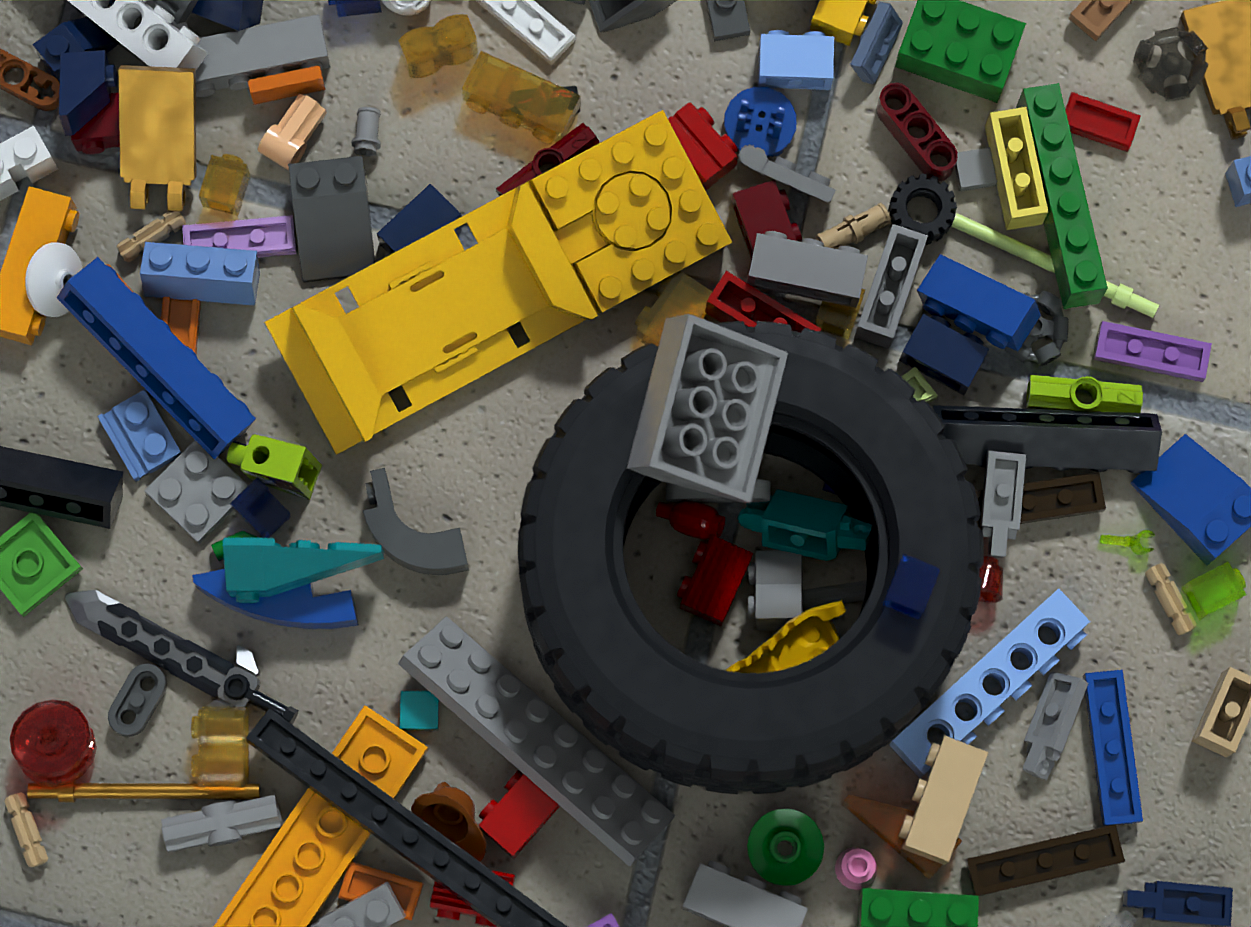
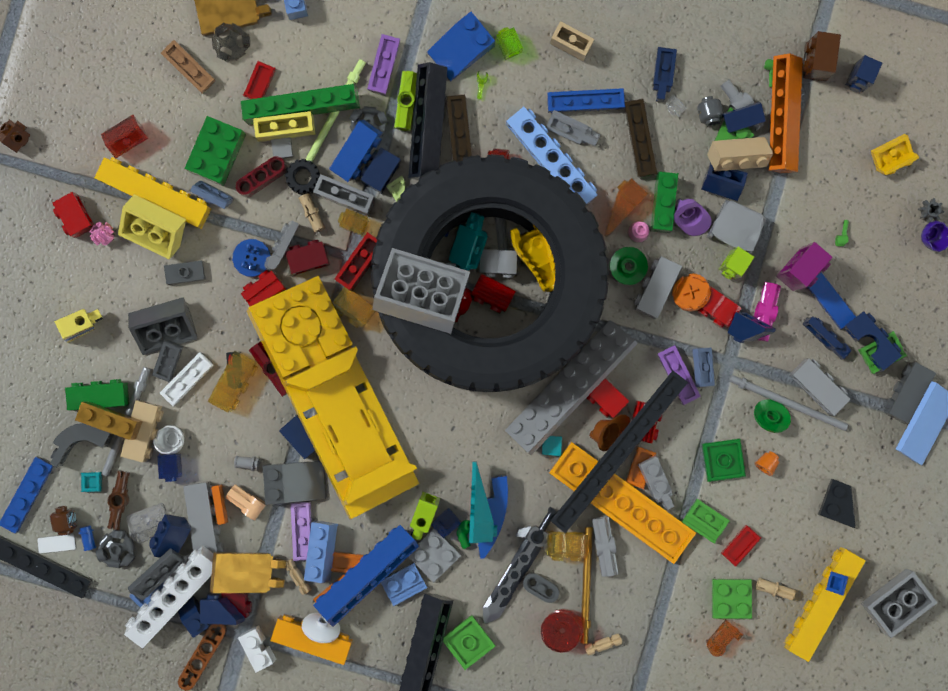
camera: 85 degrees left, 10 degrees up
clear yellow brick [199,154,251,216] -> none
dark grey arch [363,468,469,575] -> none
clear yellow brick [398,14,478,78] -> none
light grey brick [747,231,868,308] -> none
light blue brick [758,30,834,90] -> none
clear blue panel [882,554,940,619] -> none
tan brick [898,735,988,865] -> none
light grey hinge [980,451,1026,558] -> none
tan axle [1145,563,1196,635] -> none

